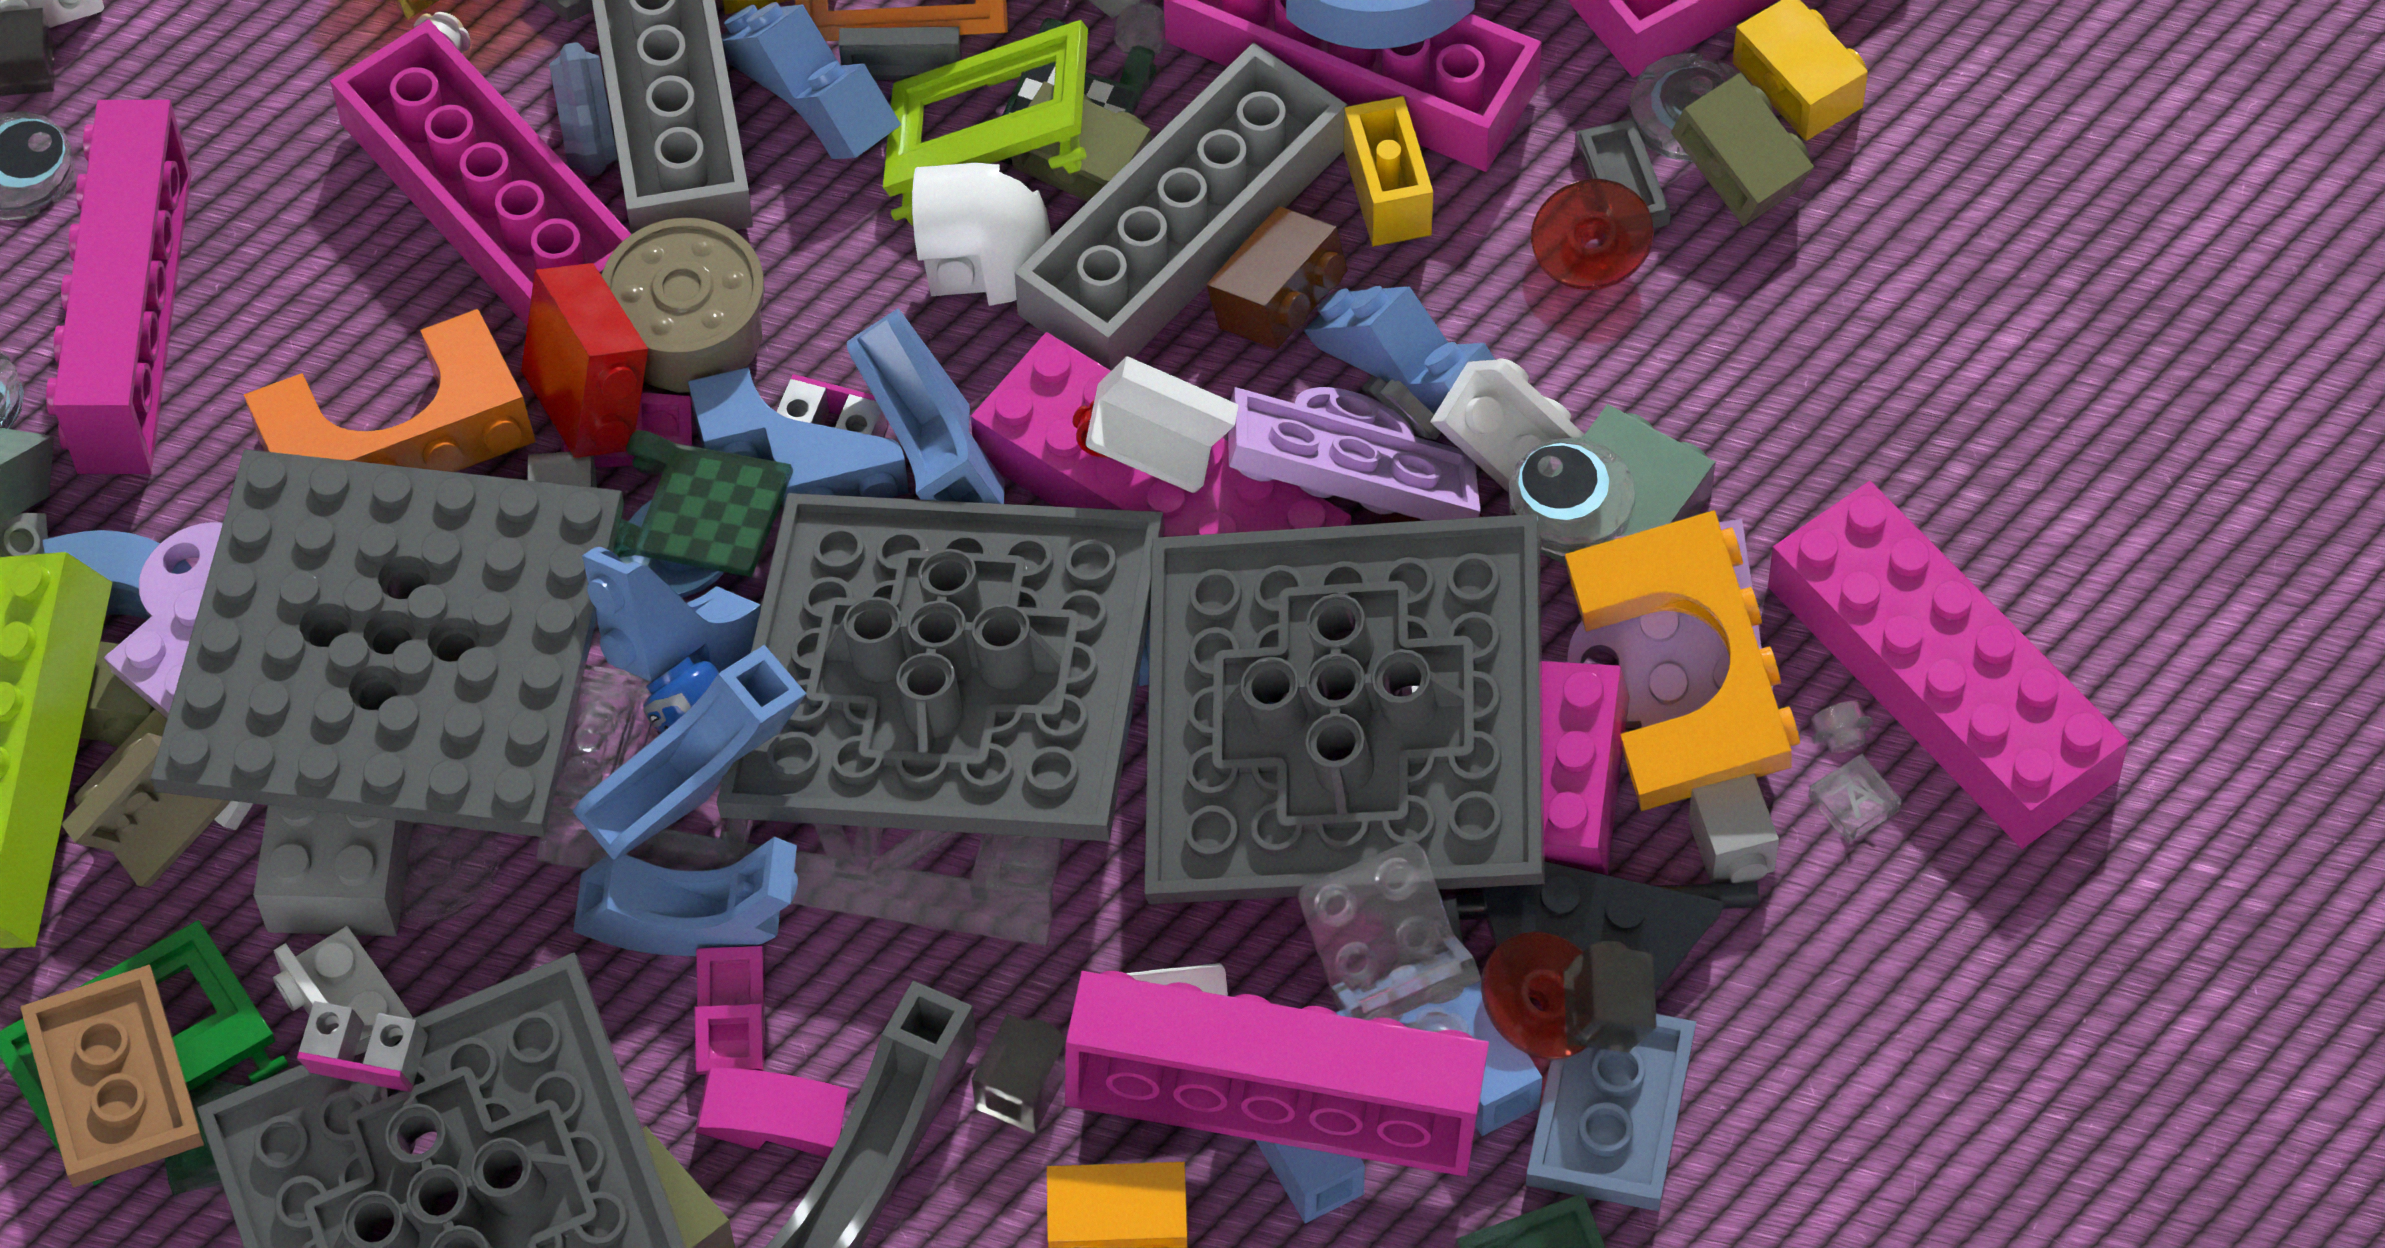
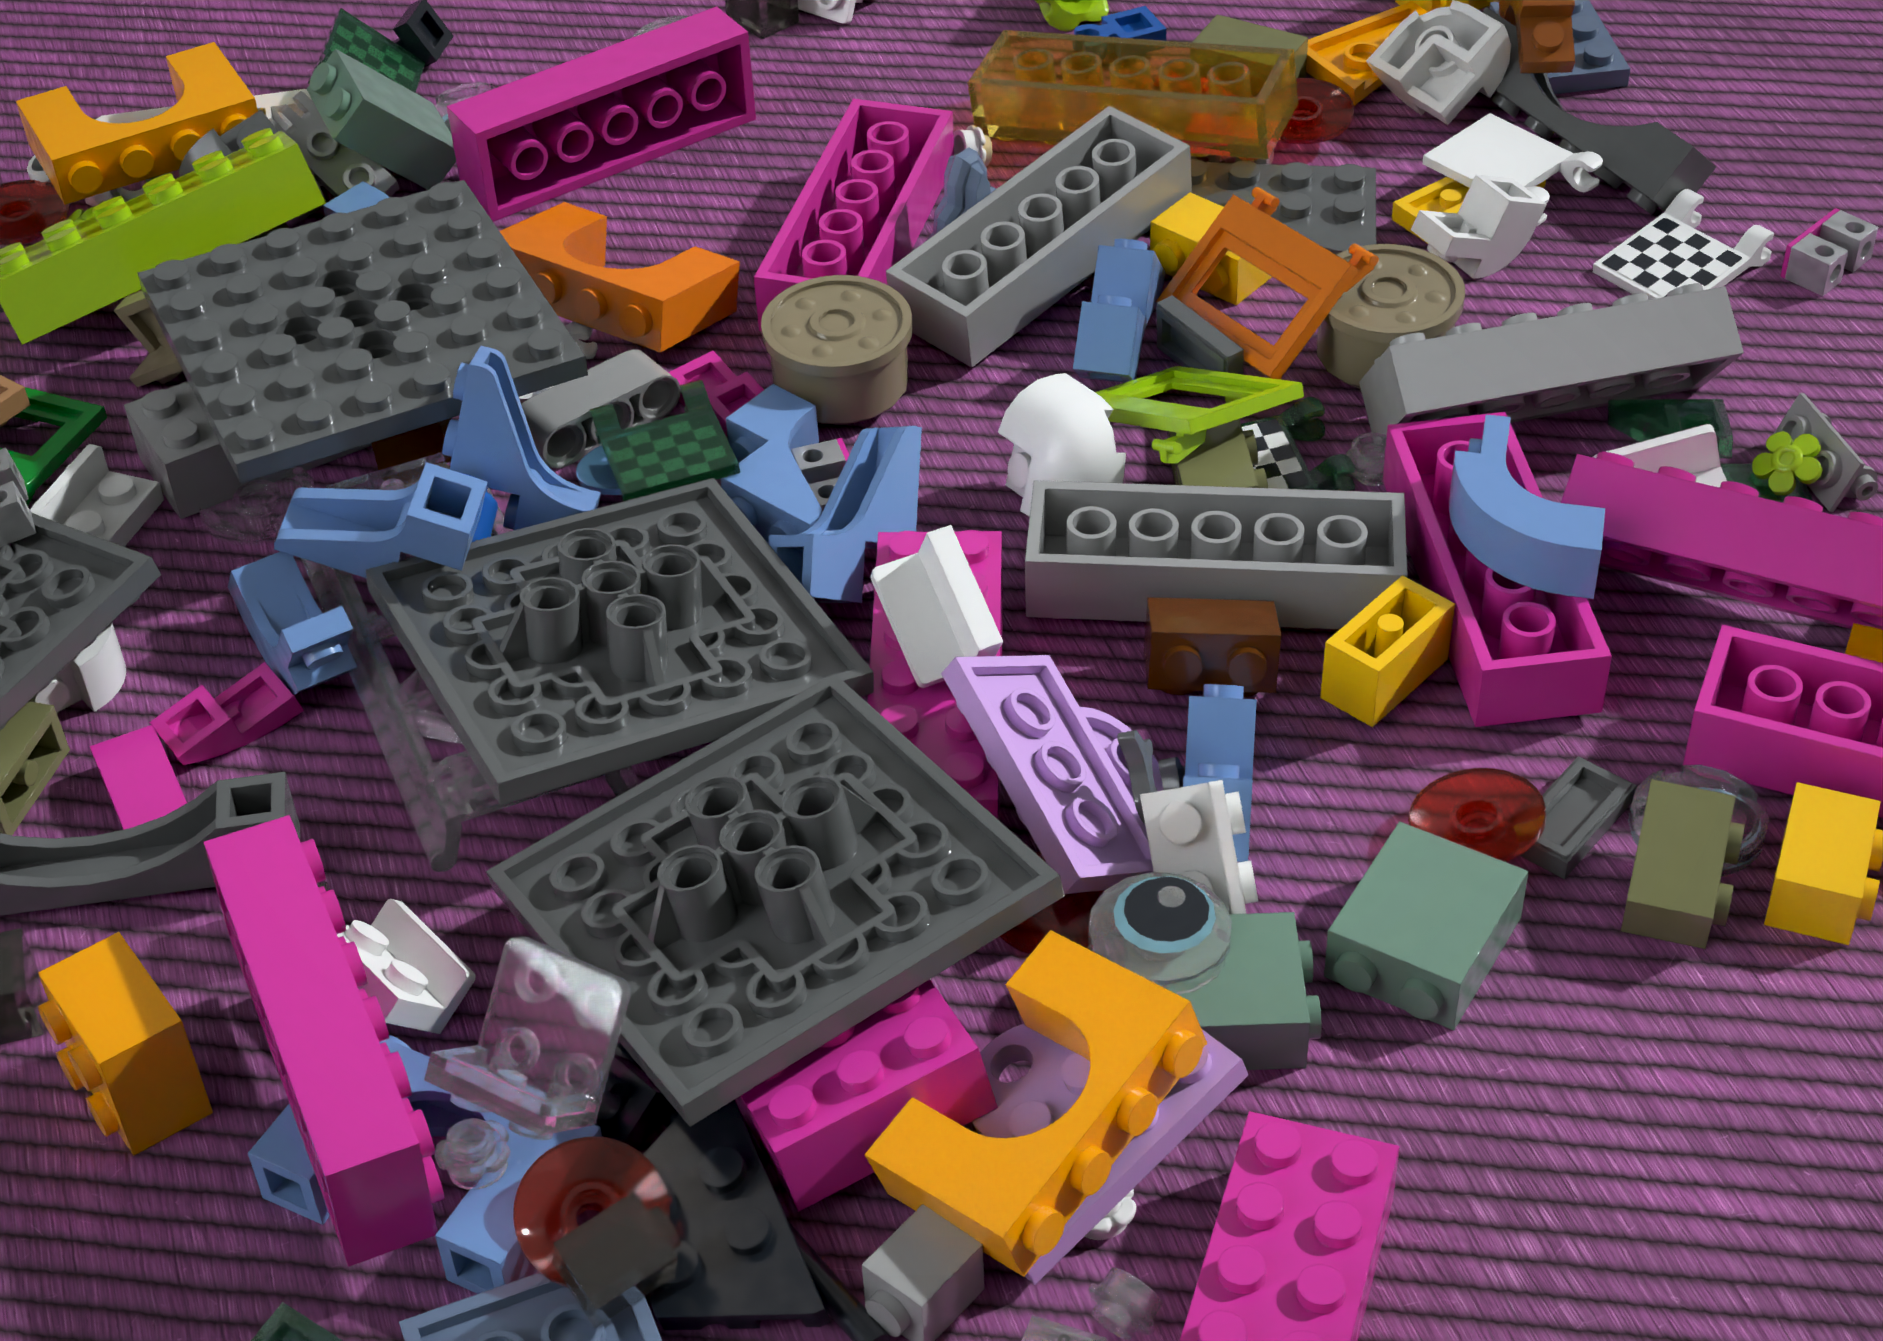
camera: 55 degrees right, 15 degrees down
red brick [521,263,648,458] -> none
none -> sand green brick [1324,821,1529,1030]

